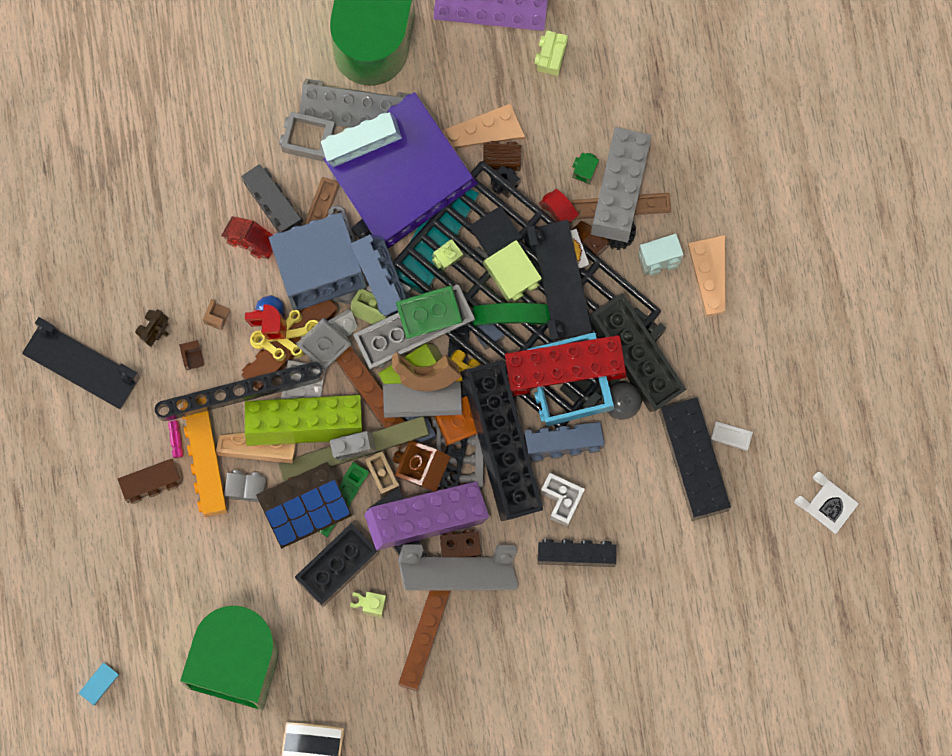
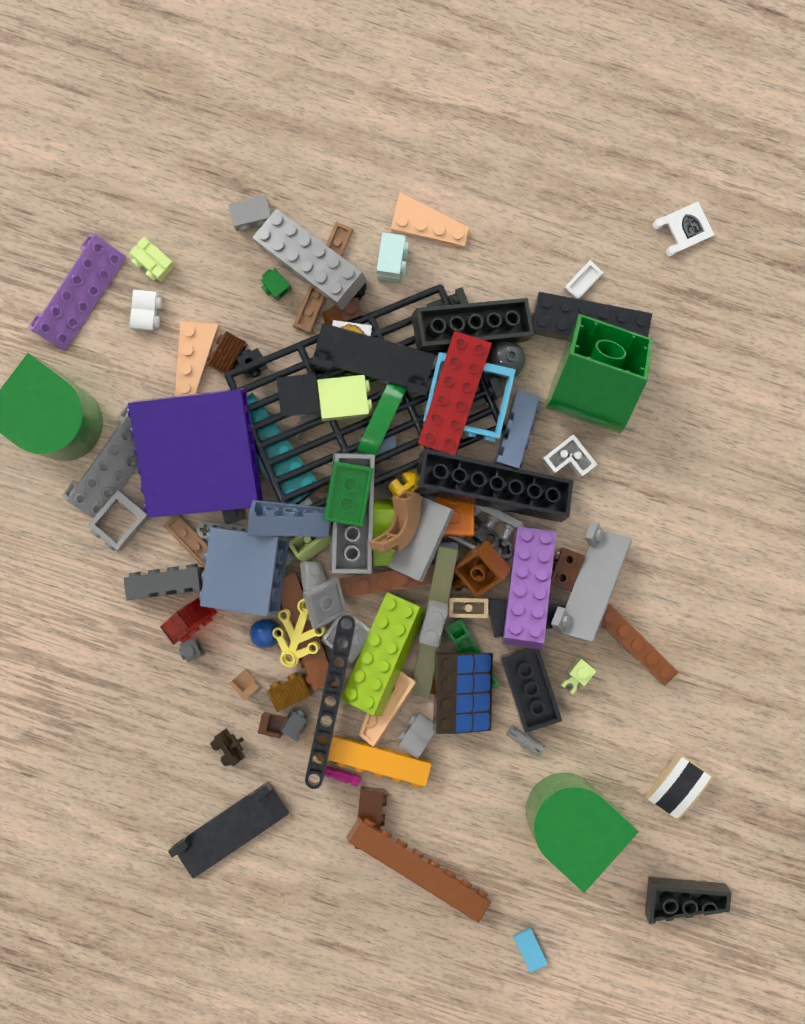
camera: 60 degrees left, 10 degrees up
red brick [244,304,287,340] -> none
light aqua brick [321,112,402,167] -> none
yellowish green brick [432,239,463,271] -> none
black brick [537,539,617,567] -> none
red brick [539,189,579,223] -> none
none -> white brick [130,290,162,332]
none -> dark grey brick [179,637,205,662]
none -> light grey brick [229,195,271,232]
none -> pearl gold brick [267,672,313,712]
none -> dark grey brick [279,709,308,742]
none -> dark orange brick [346,817,491,923]
none -> light grey pin [506,725,545,756]
none -> green brick [545,314,653,434]

